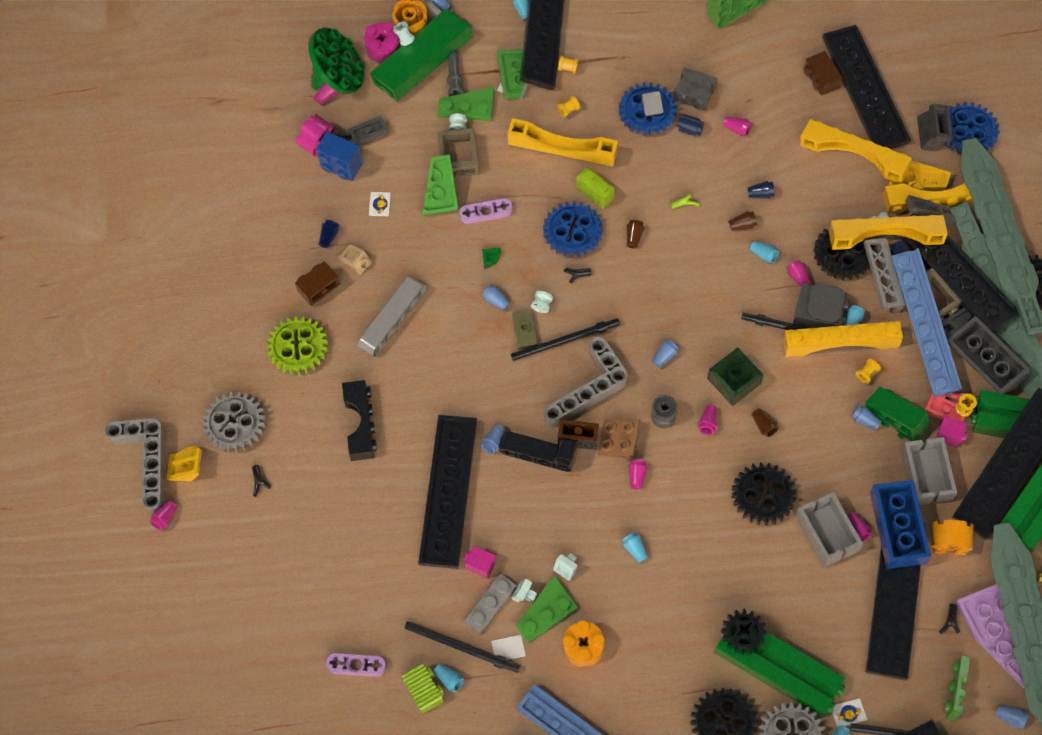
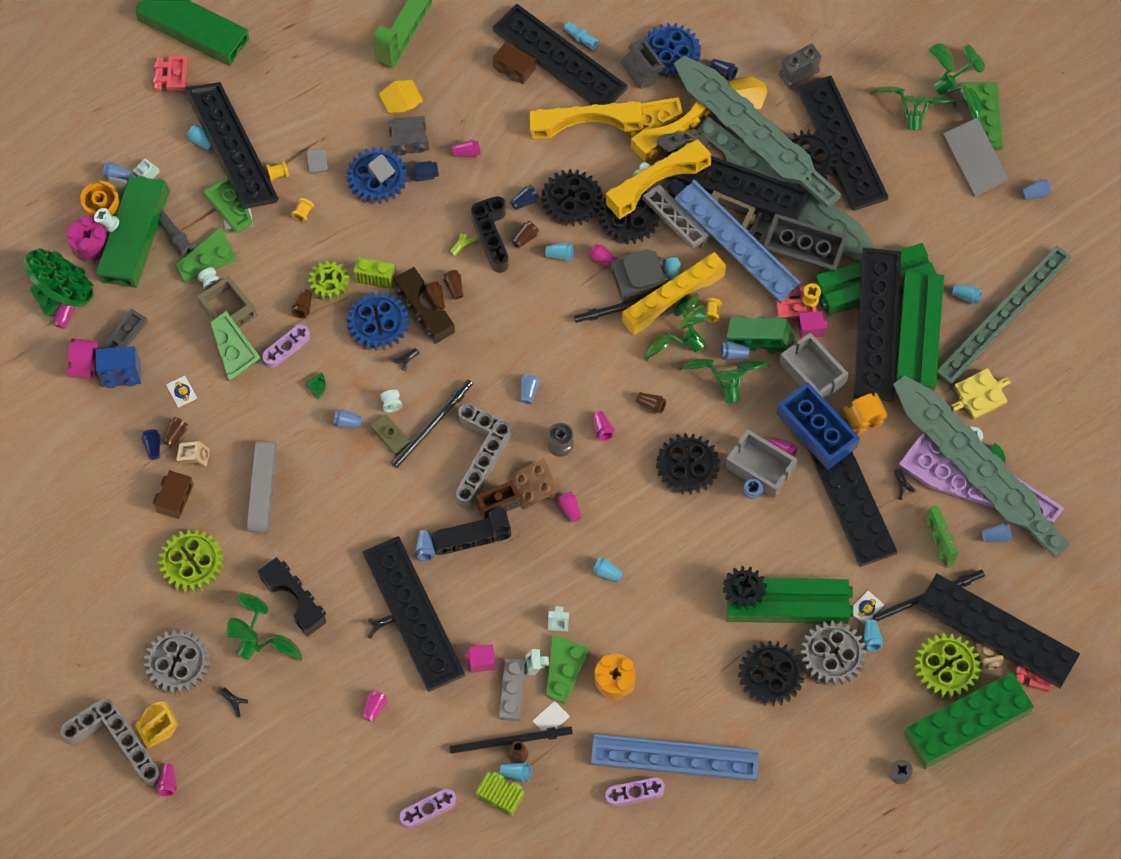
camera: 35 degrees left, 0 degrees up
yellow arch [507,118,618,167] -> none
clear green brick [707,348,764,406] -> none
none -> light aqua tile [132,158,160,179]
none -> reddish brown cone [162,417,188,447]
none -> green plant [227,592,302,661]
none -> reddish brown cone [291,289,313,319]
none -> light grey slope [307,149,328,173]
none -> lime gear [308,260,350,301]
none -> dark pink cone [363,690,387,722]
none -> black bar [368,615,395,639]
none -> yellow slope [379,80,423,115]
none -> dark brown arch [394,267,455,344]
none -> reddish brown cone [443,270,464,300]
none -> black beam [471,196,509,273]
none -> reddish brown cone [508,741,528,763]
none -> black gear [541,169,602,227]
none -> medium azure pin [563,21,599,50]
none -> green plant [645,292,708,361]
none -> green plant [679,359,770,403]
none -> dark blue cone [710,58,738,81]
none -> yellow slope [728,77,767,110]
none -> medium blue cone [743,478,763,499]

